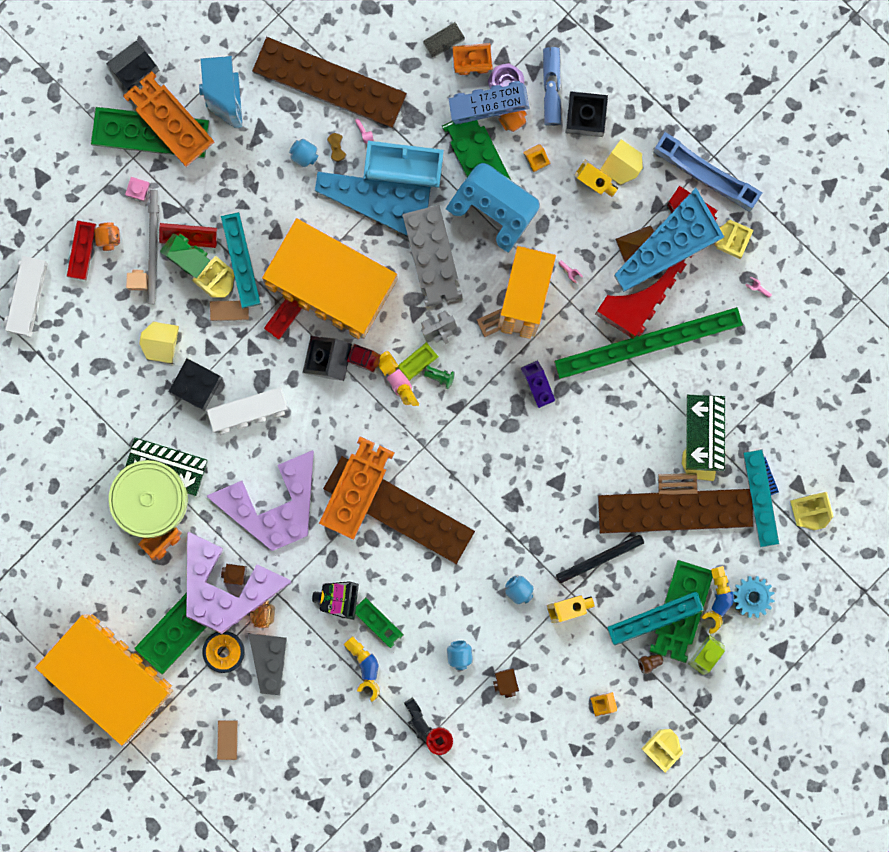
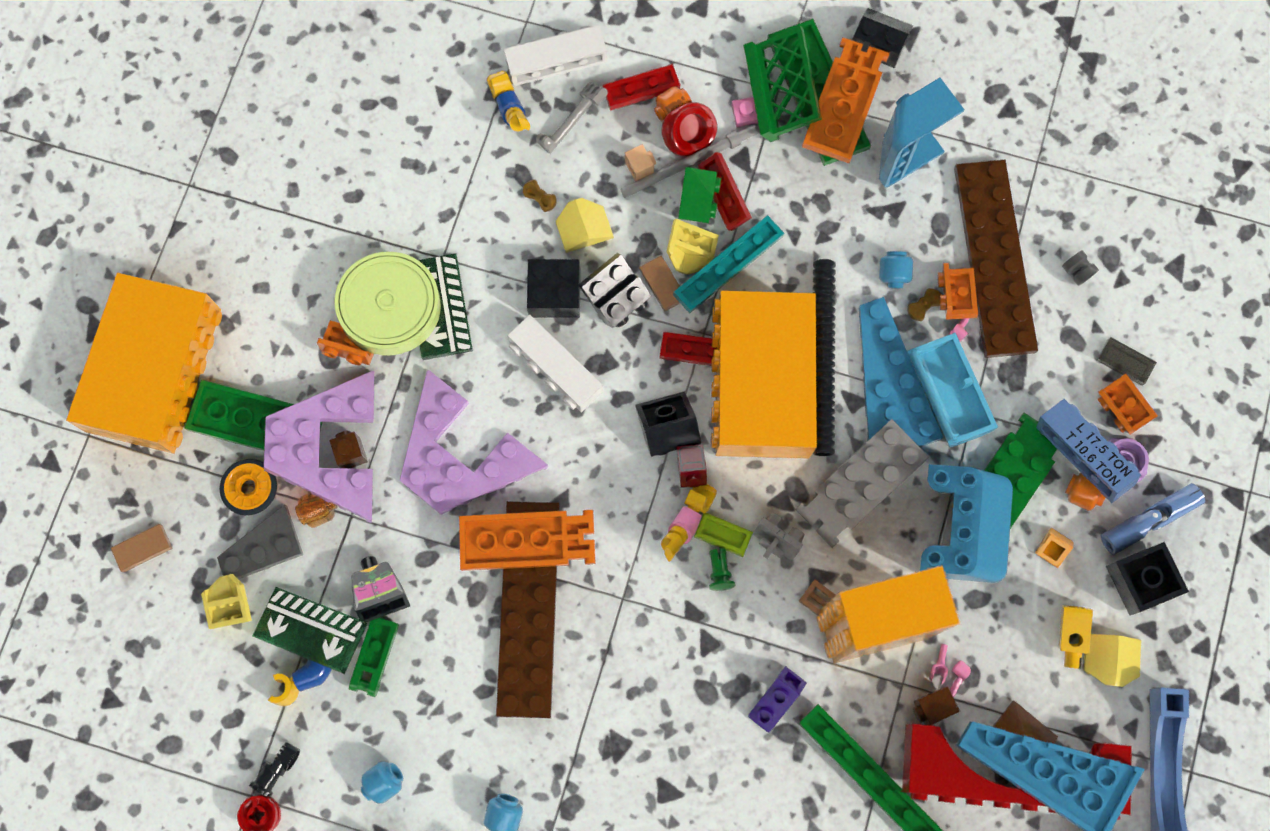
camera: 65 degrees right, 10 degrees down
none -> light yellow slope [201,574,252,629]
none -> clear green tile [252,587,368,674]
none -> yellow piece [487,71,530,132]
none -> pearl gold piece [523,179,557,212]
none -> light grey hinge [536,83,607,154]
none -> plate [578,253,651,328]
none -> red piece [662,102,717,156]
none -> green fence [743,26,822,142]
none -> black piece [813,259,836,456]
none -> reddish brown brick [913,686,960,725]
none -> orange bracket [938,263,978,320]
none -> bright pink hand [950,661,971,698]
none -> dark grey wheel [1062,250,1099,286]

